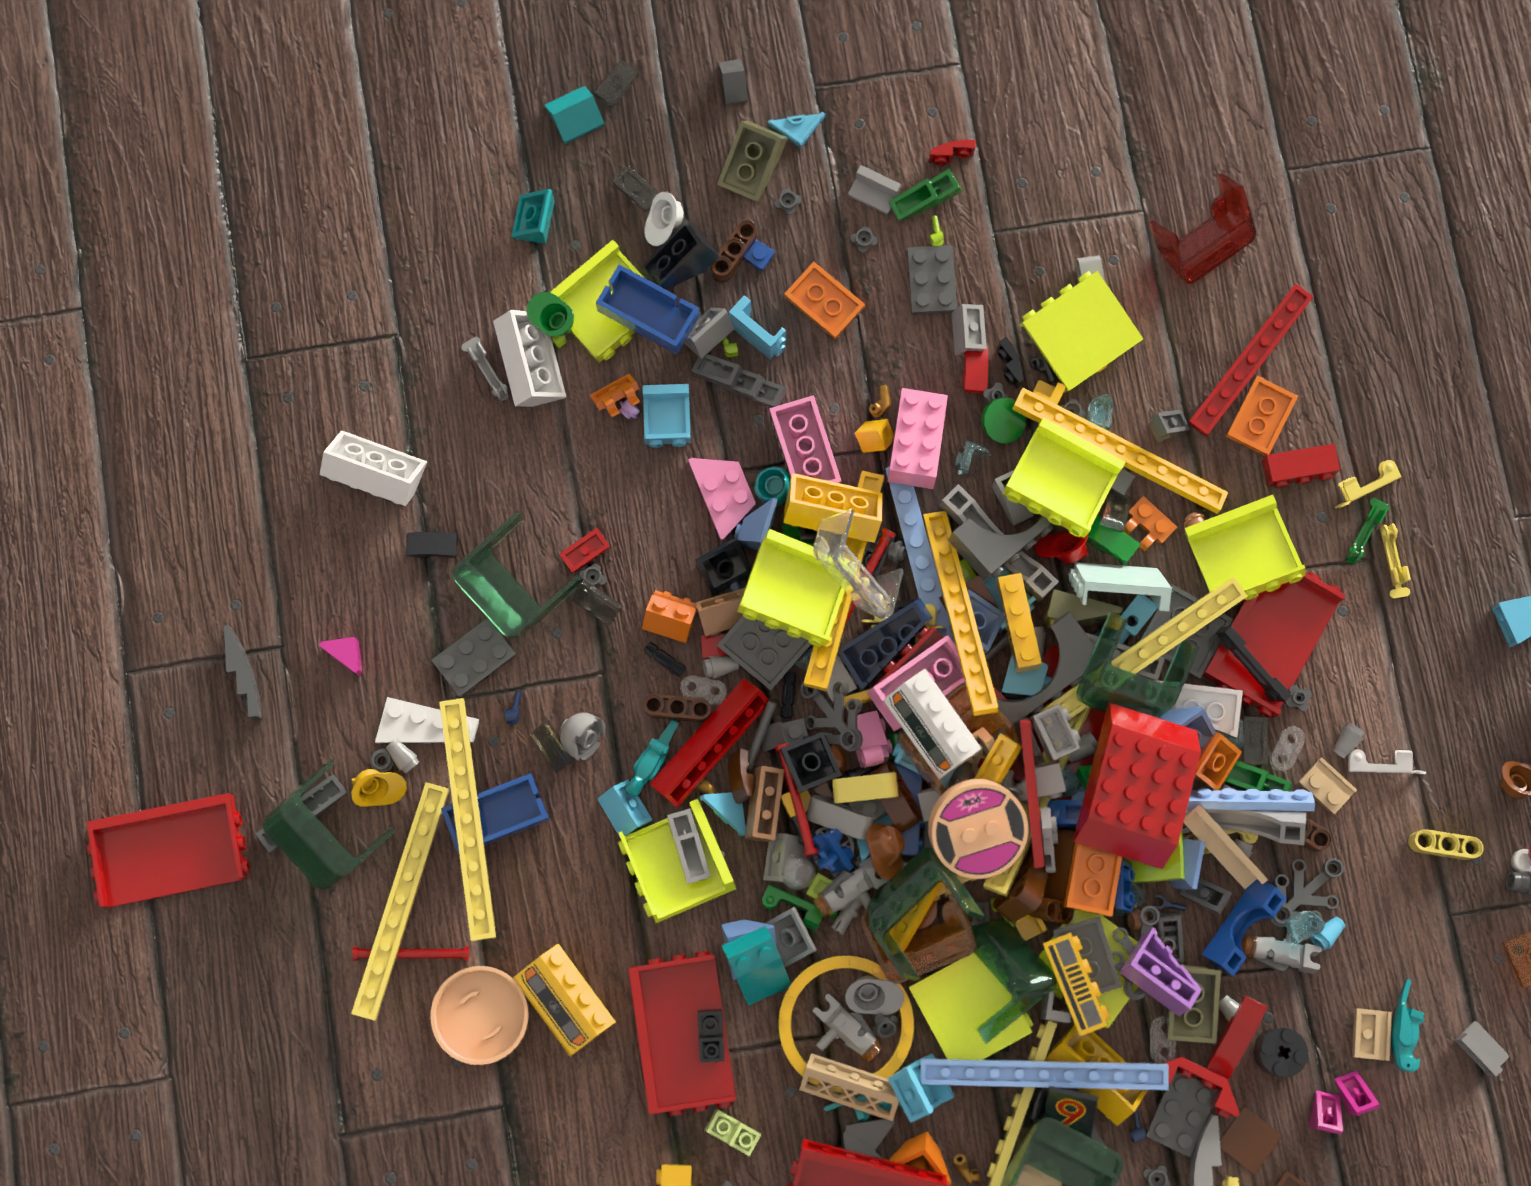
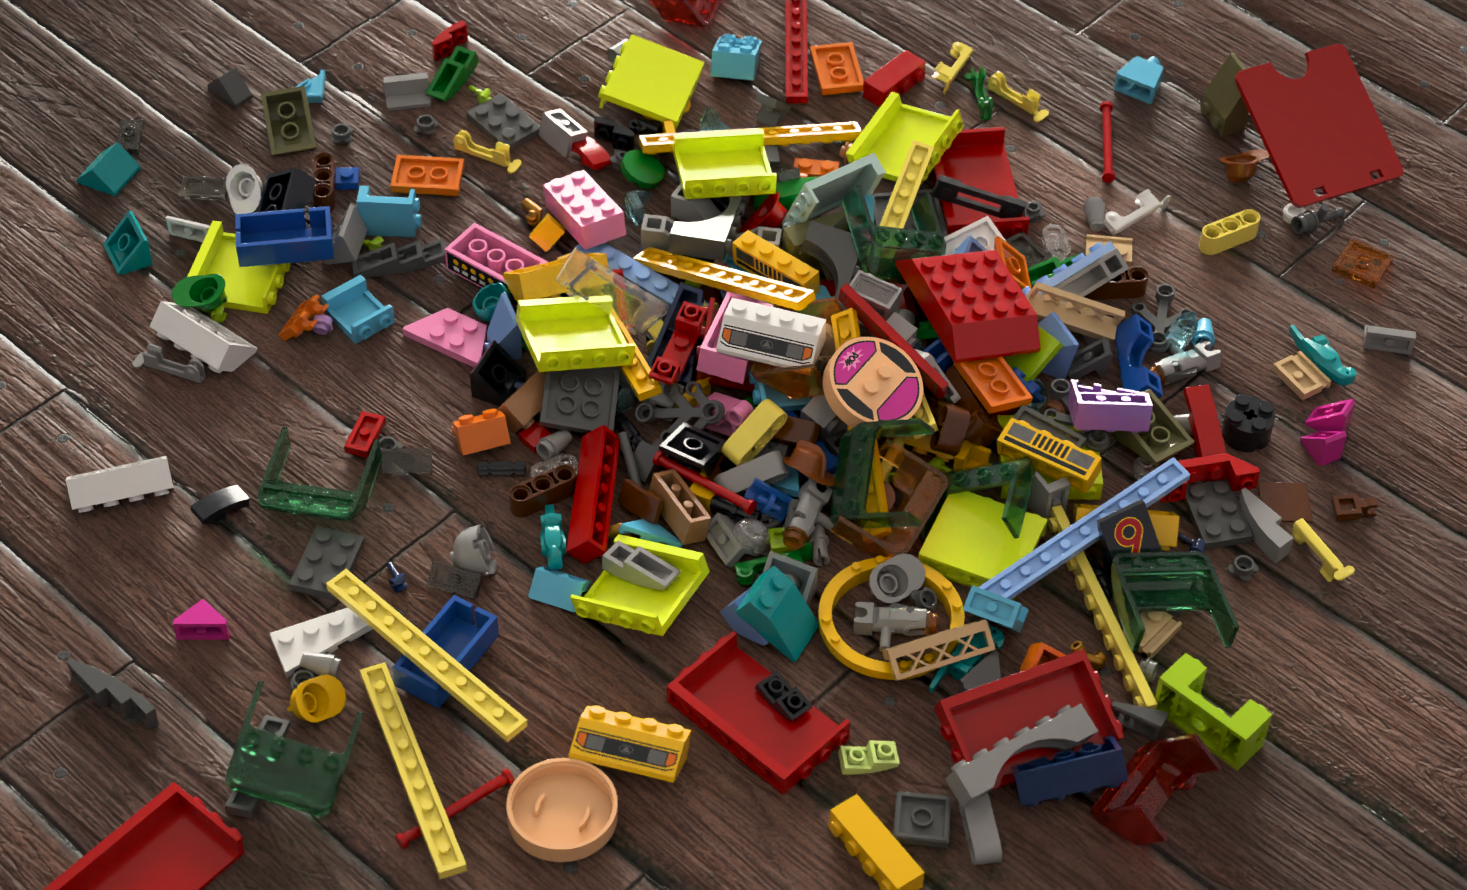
camera: 35 degrees left, 30 degrees down
none -> white slope [166,215,210,242]
none -> light yellow piece [454,130,522,174]
none -> red slope [648,301,707,385]
none -> medium azure slope [711,34,762,80]
none -> red bar [1100,101,1115,183]

